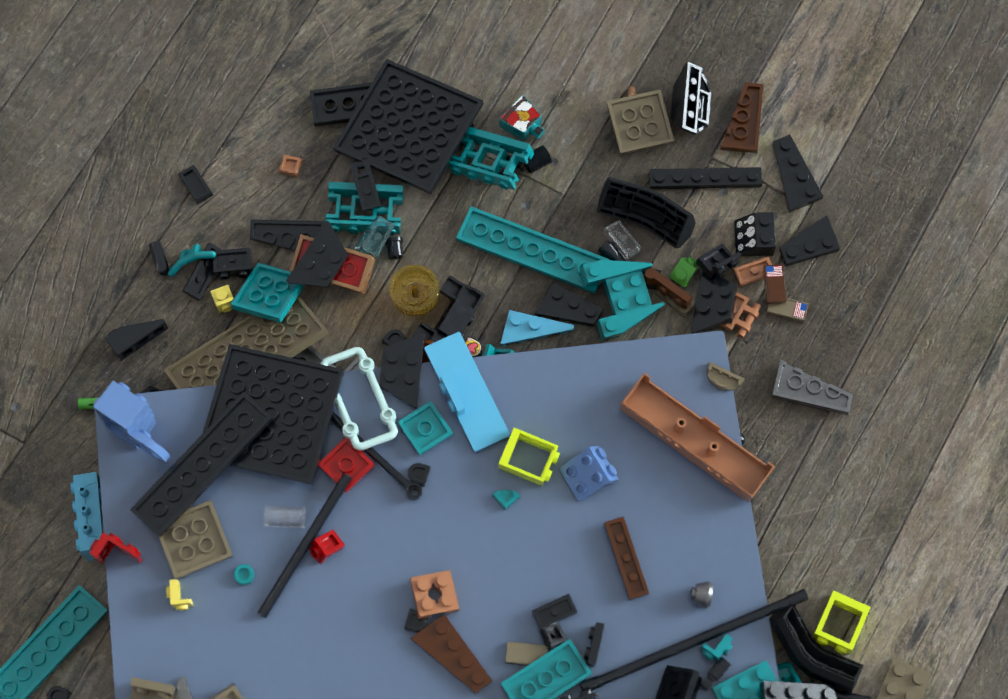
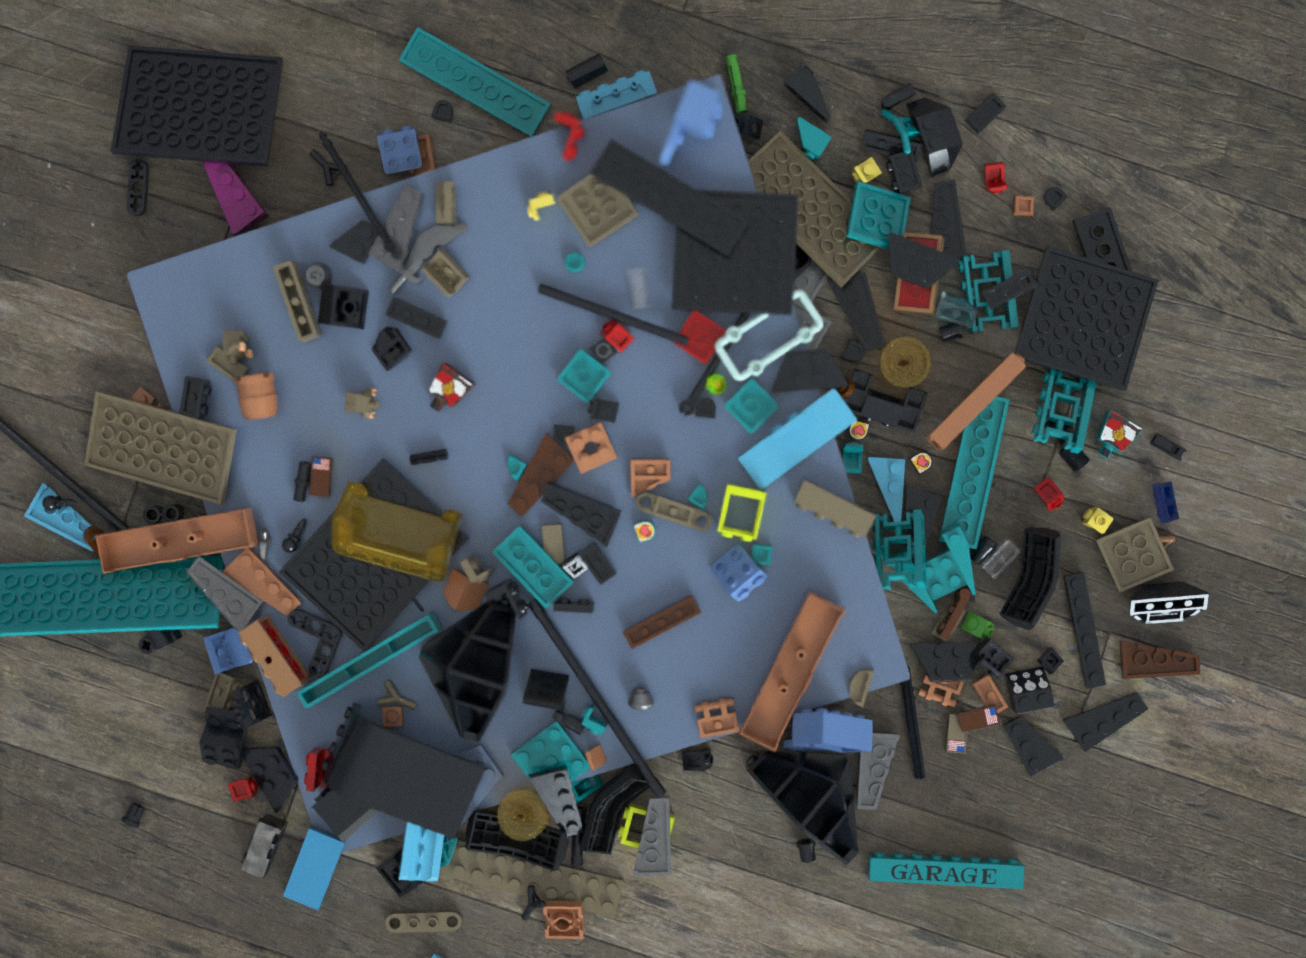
camera: 80 degrees right, 20 degrees up
none -> teal tile [507,454,527,481]
none -> black wing [541,482,622,547]
none -> teal plate [556,348,612,404]
none -> black brick [565,53,608,89]
none -> nougat slope [585,744,607,771]
none -> black bracket [588,398,619,423]
none -> black tile [590,338,618,364]
none -> nougat wing [631,458,671,497]
none -> tile [633,521,656,543]
none -> flat silver wing [633,797,672,877]
none -> dark tan plate [636,492,712,531]
none -> black bracket [682,748,713,771]
none -> nougat plate [695,697,739,738]
none -> clear neon green tile [706,374,727,395]
none -> black panel [745,750,859,866]
none -> teal tile [751,543,773,566]
none -> medium blue brick [783,708,873,753]
none -> dark tan brick [794,479,876,538]
none -> teal slope [796,117,832,160]
none -> black bush [796,838,816,863]
none -> black wing [828,272,885,351]
none -> teal brick [867,851,1024,889]
none -> teal fence [872,509,927,591]
none -> black axle [901,666,925,779]
none -> black wedge [906,98,963,177]
none -> tile [909,452,932,475]
none -> nougat brick [924,352,1026,451]
none -> red bracket [984,161,1008,193]
none -> red bracket [1034,477,1064,511]
none -> black tile [1037,647,1064,675]
none -> black tile [1044,187,1068,211]
none -> light yellow bracket [1082,507,1113,534]
none -> black bar [1150,433,1187,461]
none -> clear blue bracket [1153,481,1179,523]

